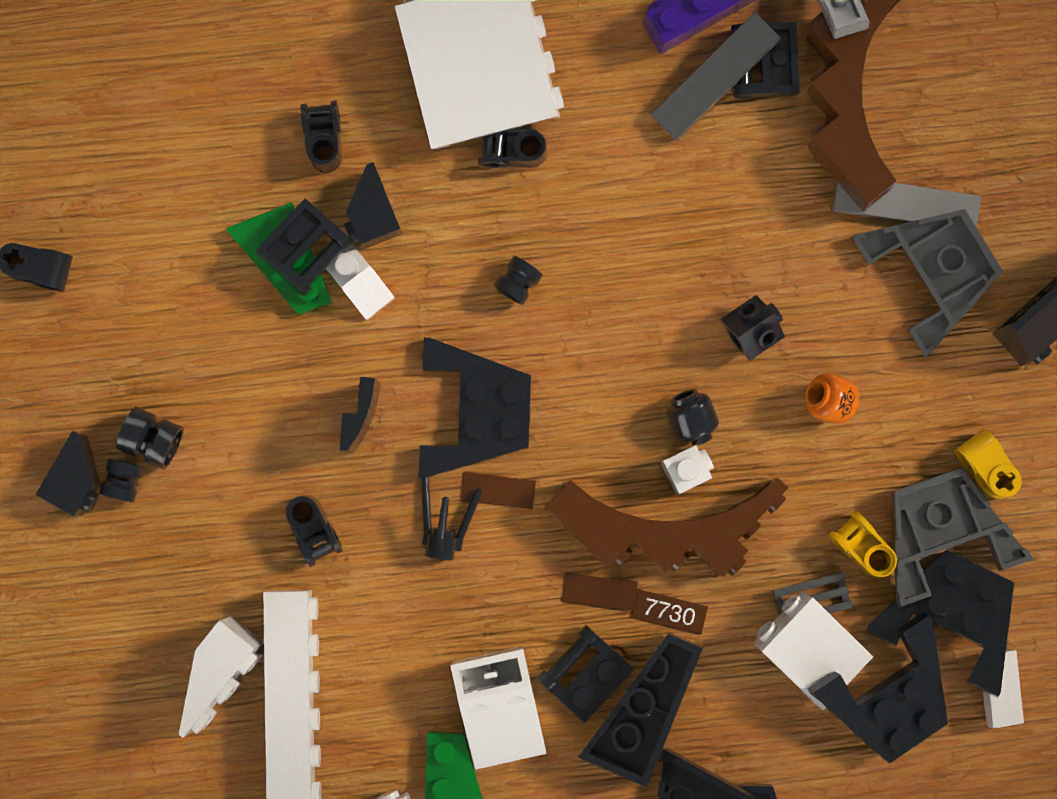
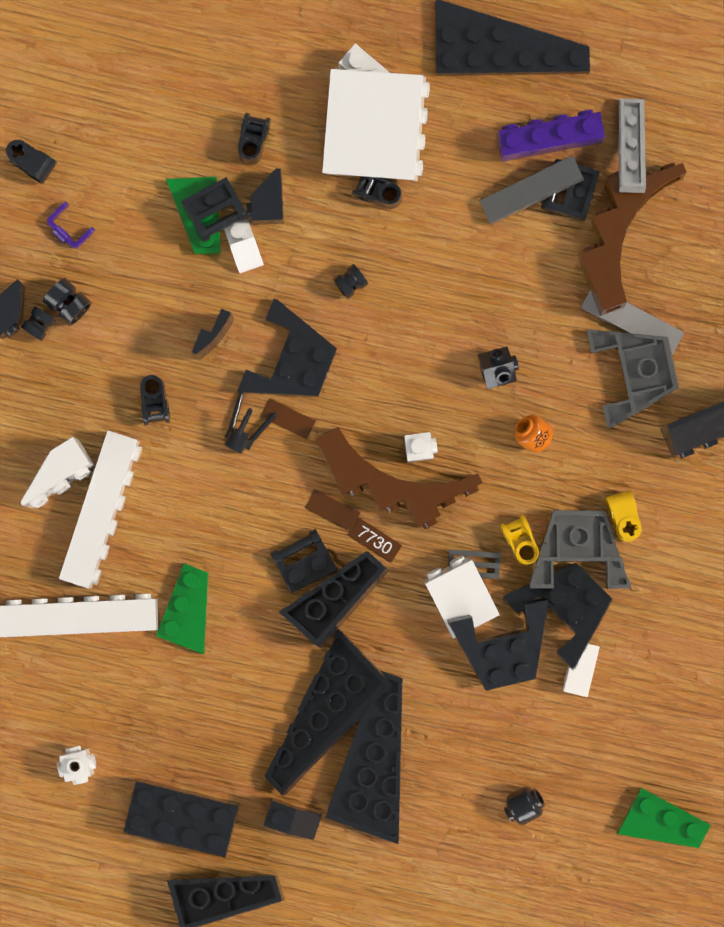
camera: 25 degrees right, 0 degrees up
white slope [450,646,547,770] -> none
black head [666,389,719,446] -> none
none -> dark purple piece [47,201,95,249]

